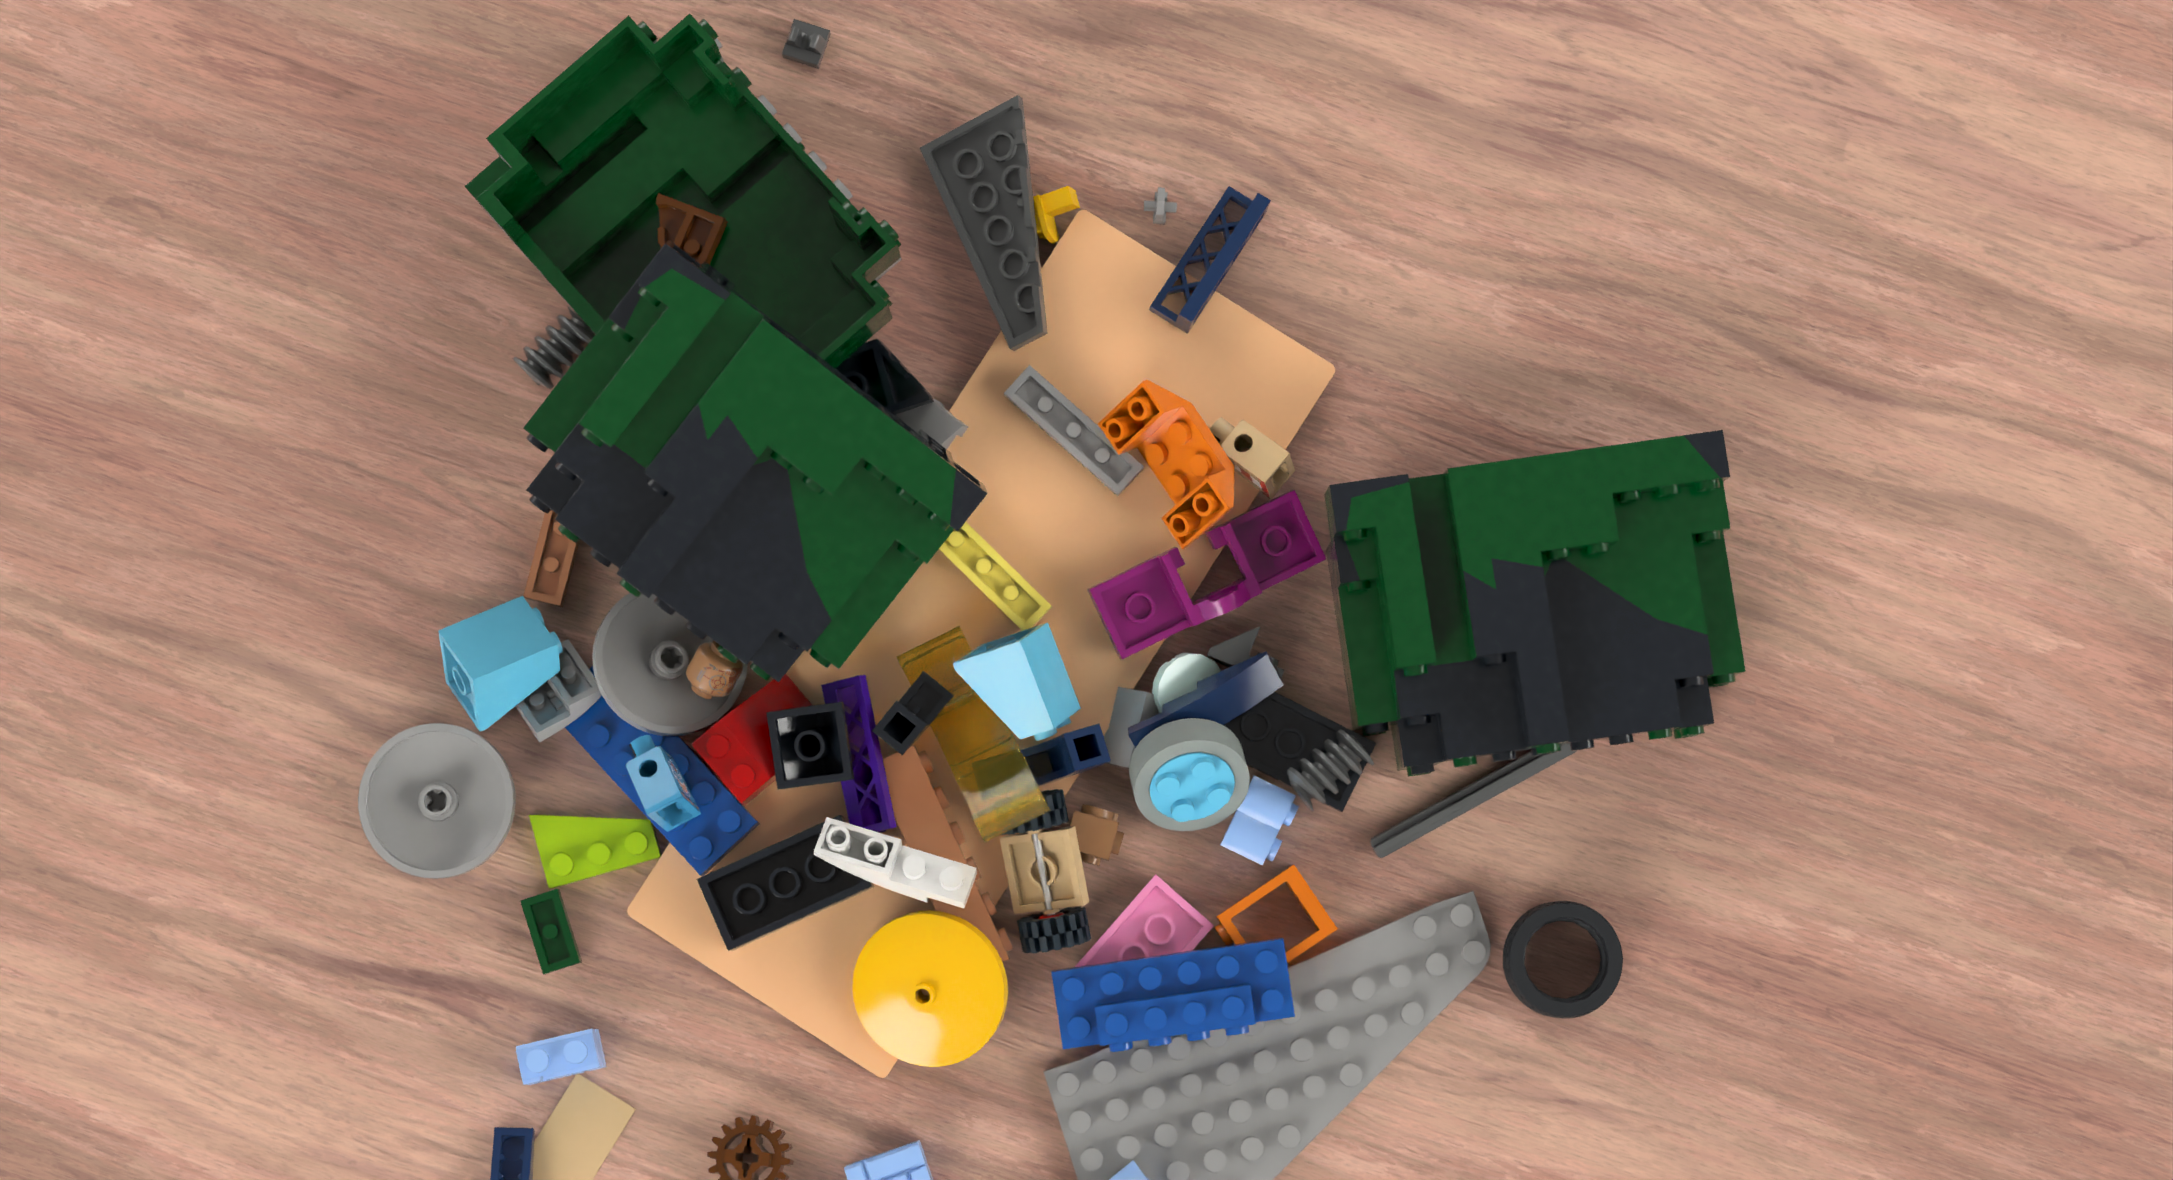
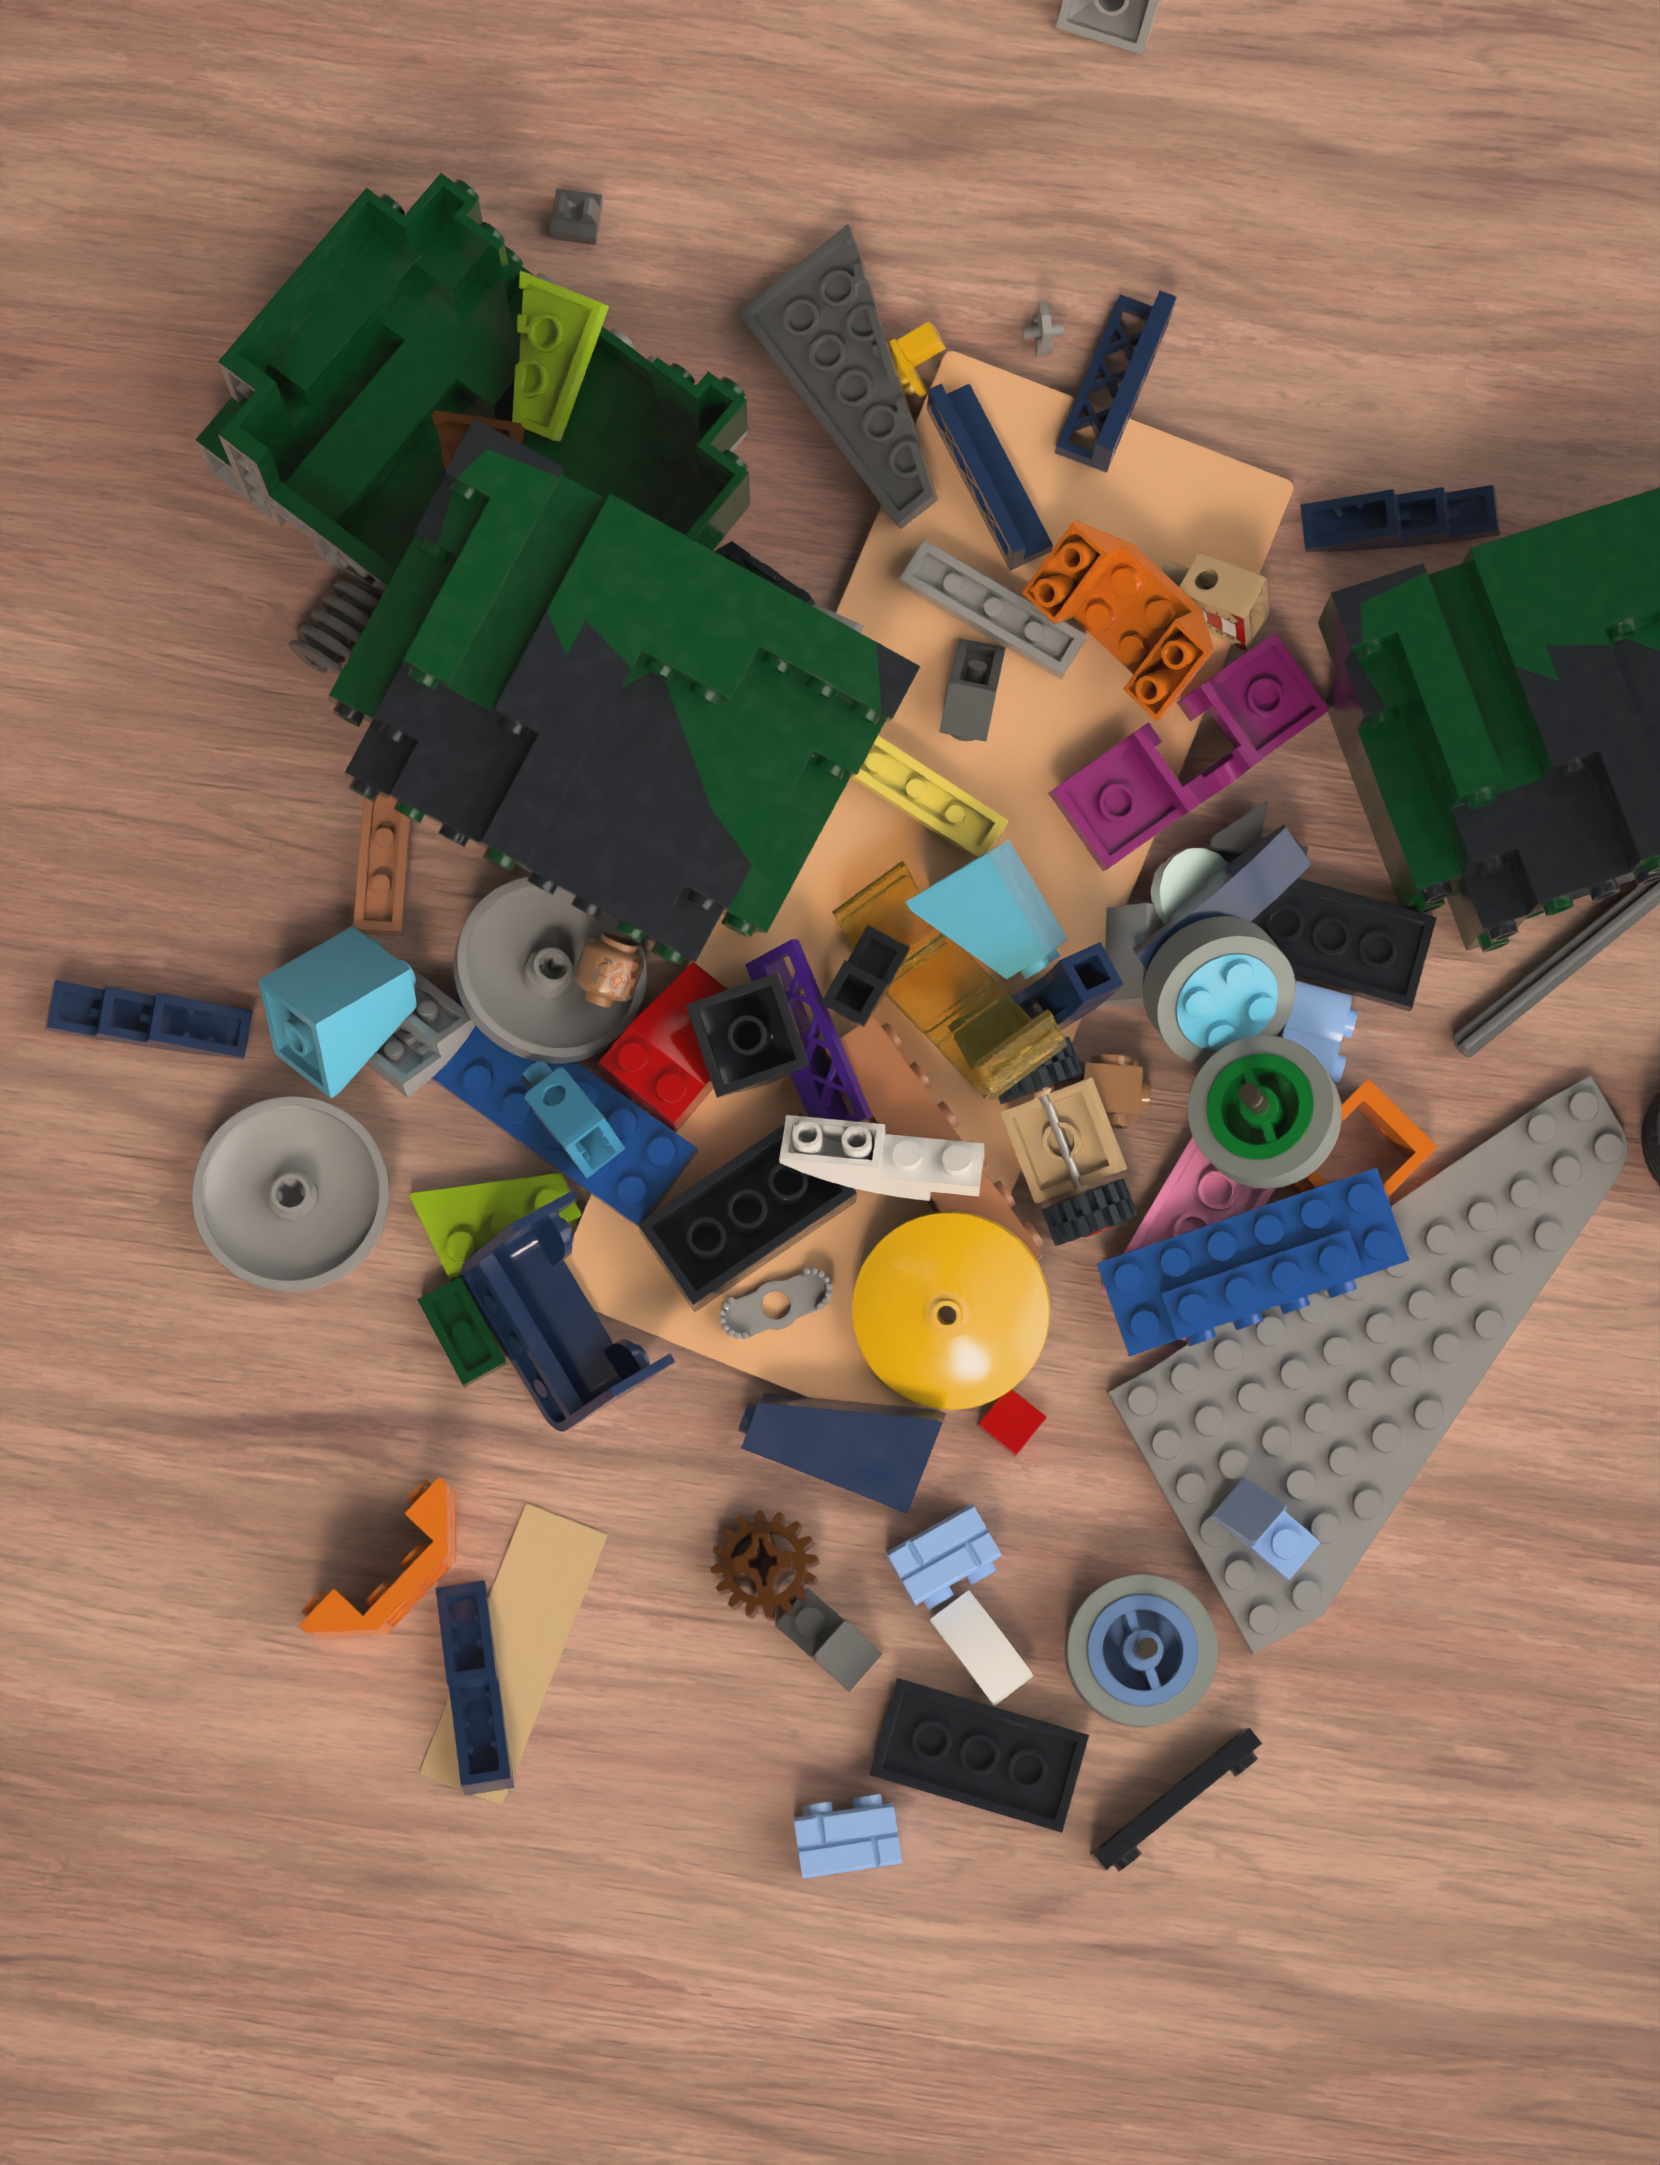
camera: 15 degrees left, 5 degrees down
light blue brick [516,1029,606,1085] -> none
dark grey piece [1287,729,1374,812] -> none
none -> dark blue slope [45,980,252,1059]
none -> orange slope [298,1477,456,1637]
none -> dark blue windscreen [462,1190,675,1432]
none -> lime wing [512,271,609,442]
none -> light grey piece [719,1268,832,1339]
none -> dark blue slope [738,1393,946,1513]
none -> dark blue fence [927,384,1053,571]
none -> dark grey slope [939,638,1006,742]
none -> red tile [978,1389,1047,1457]
none -> wheel [1188,1035,1342,1189]
none -> dark blue slope [1301,485,1501,552]

